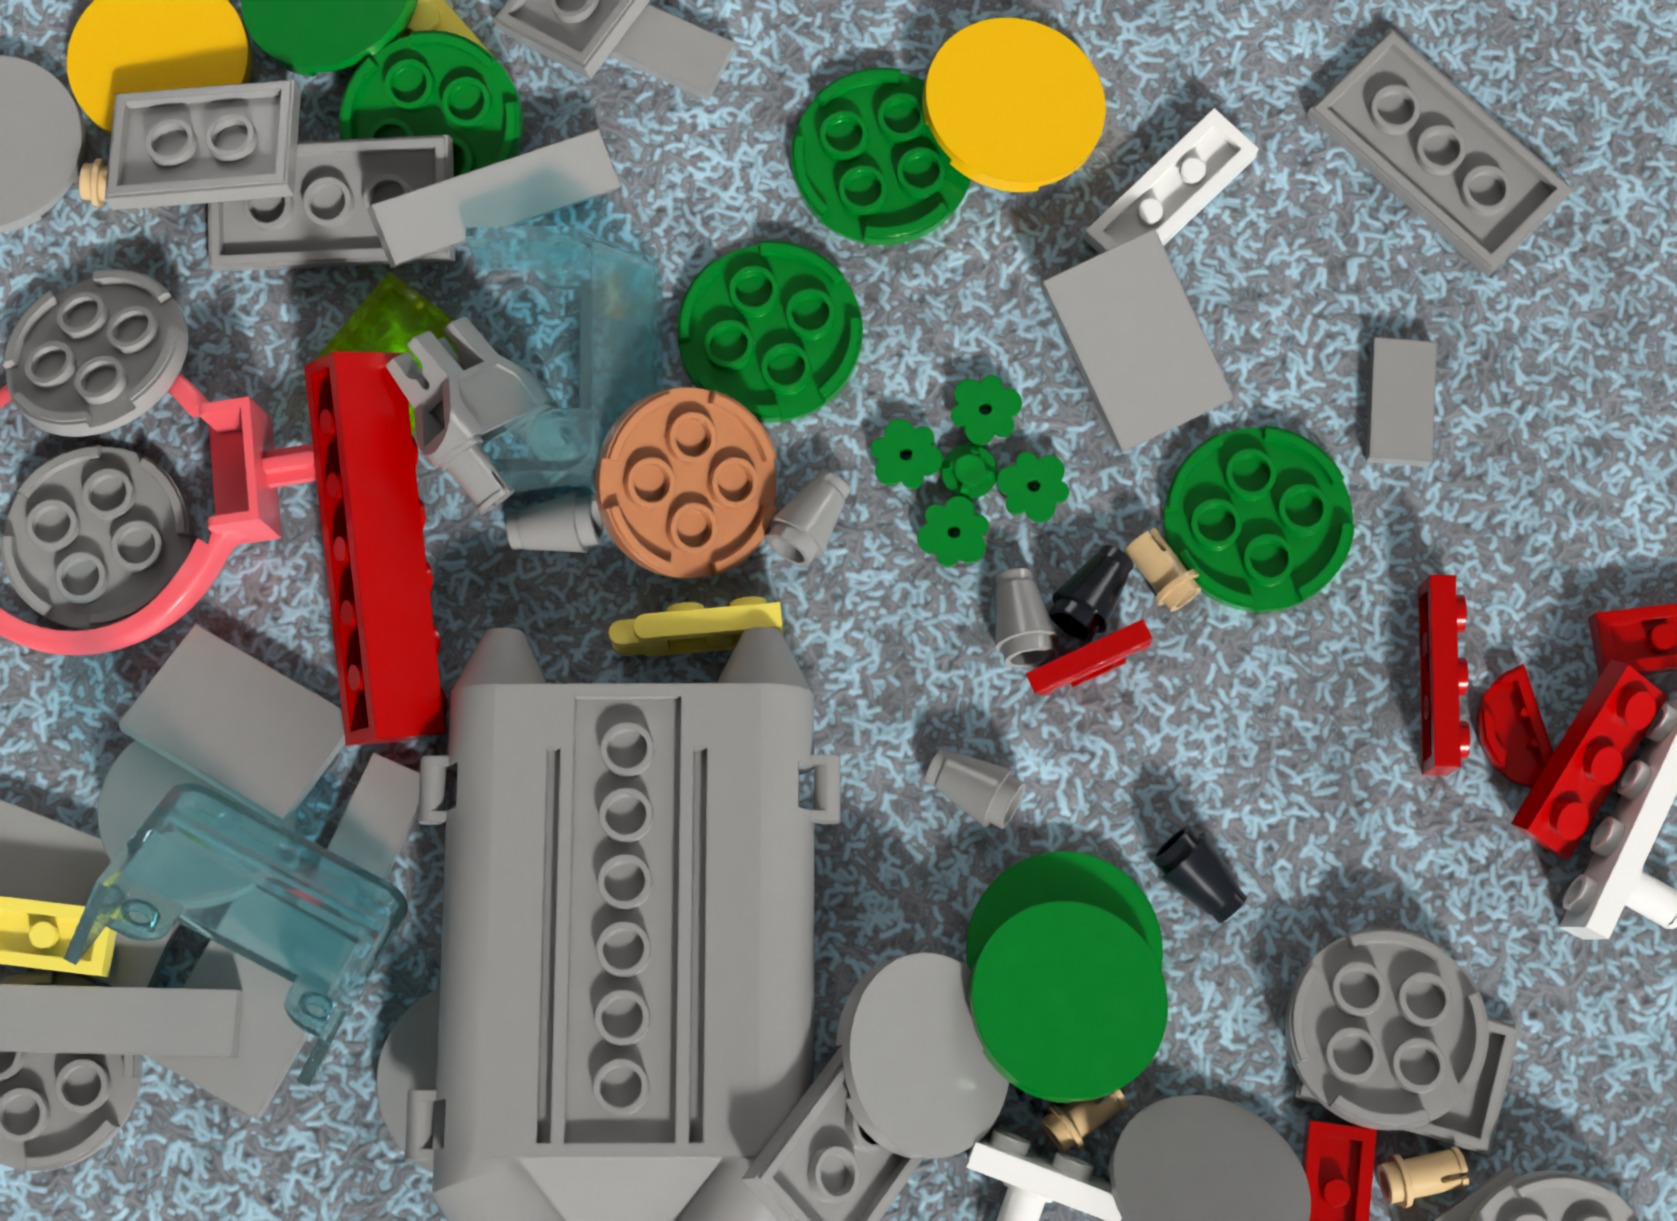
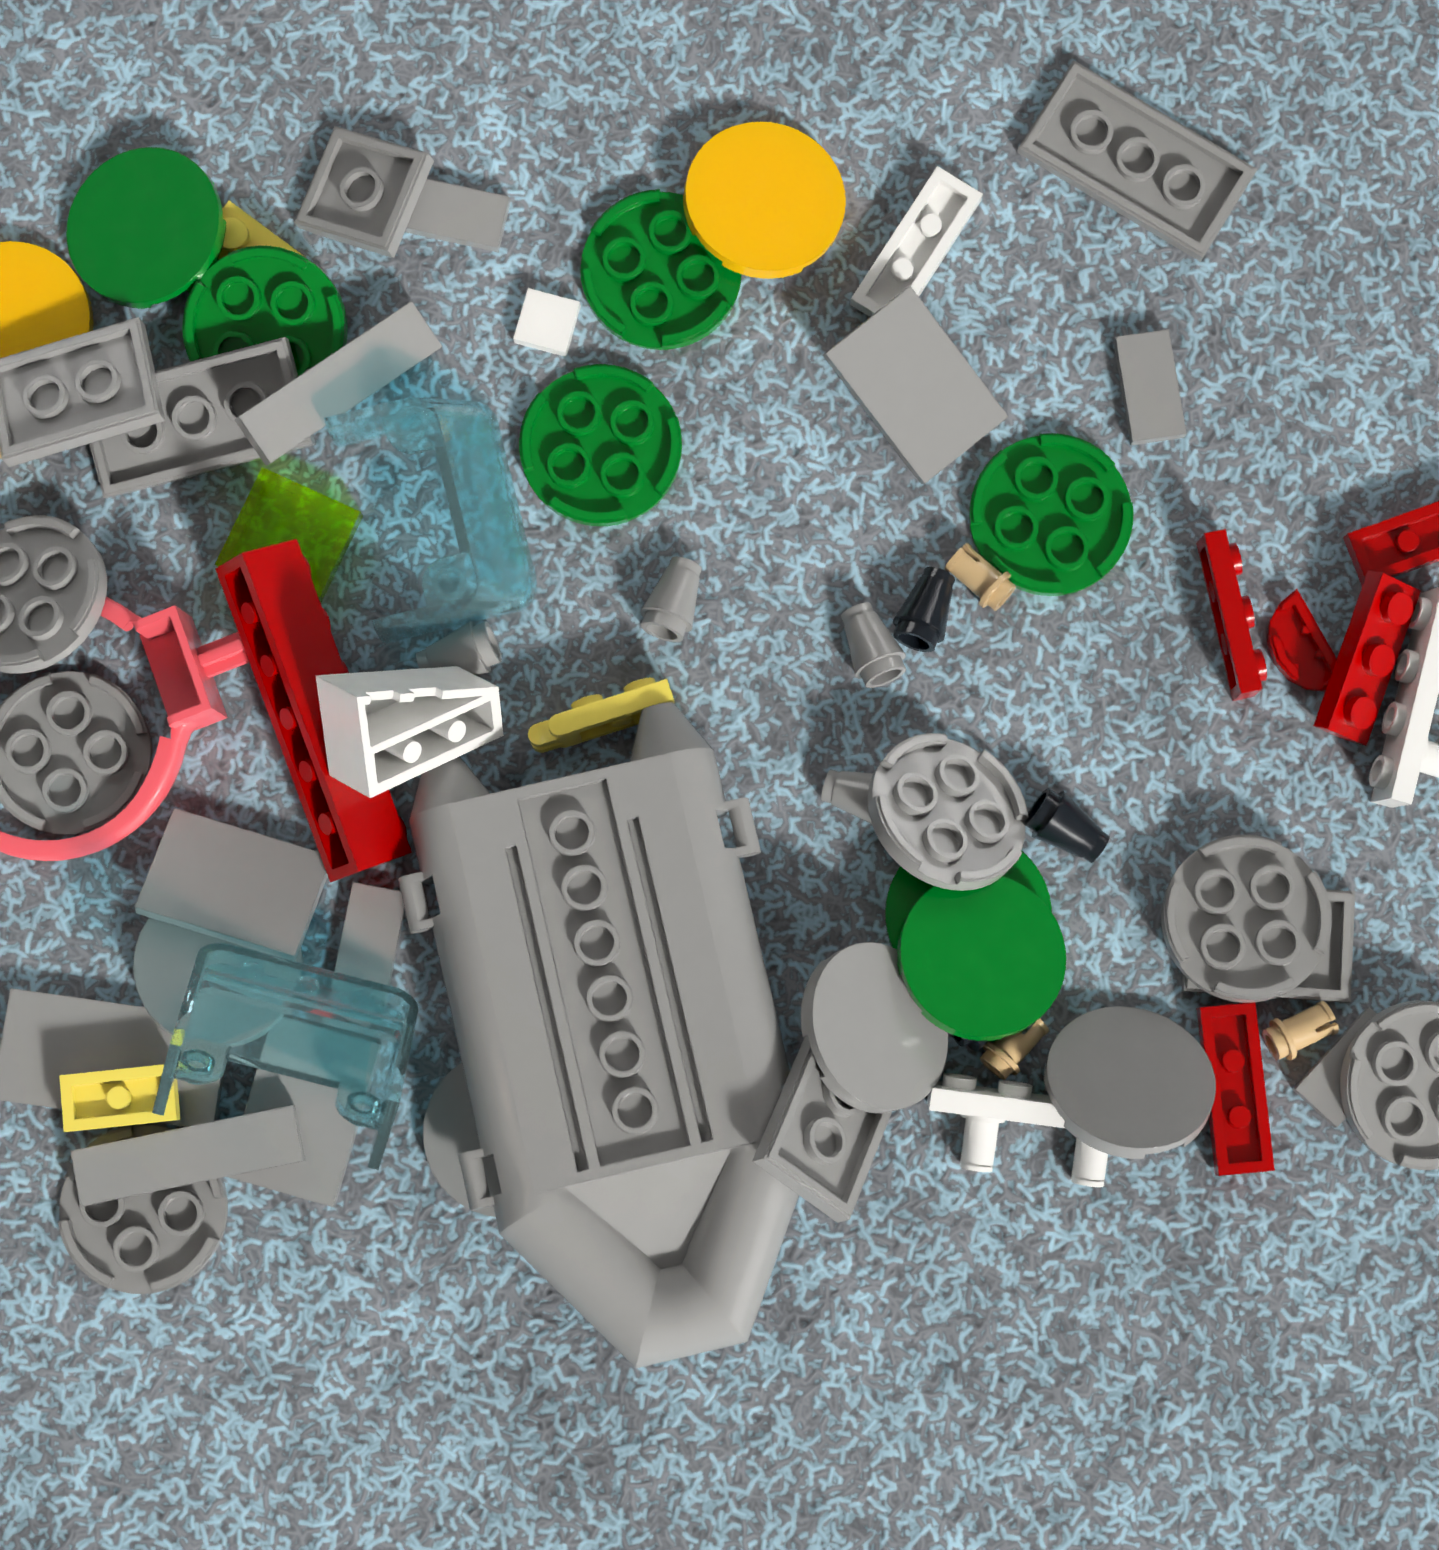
camera: 15 degrees left, 5 degrees up
light grey connector [386,316,584,515] -> none
nougat tile [595,387,777,579] -> none
green plant [871,375,1069,568] -> none
red tile [1025,619,1153,696] -> none
none -> white wedge [315,666,504,798]
none -> white tile [513,288,581,357]
none -> light grey tile [868,733,1029,891]

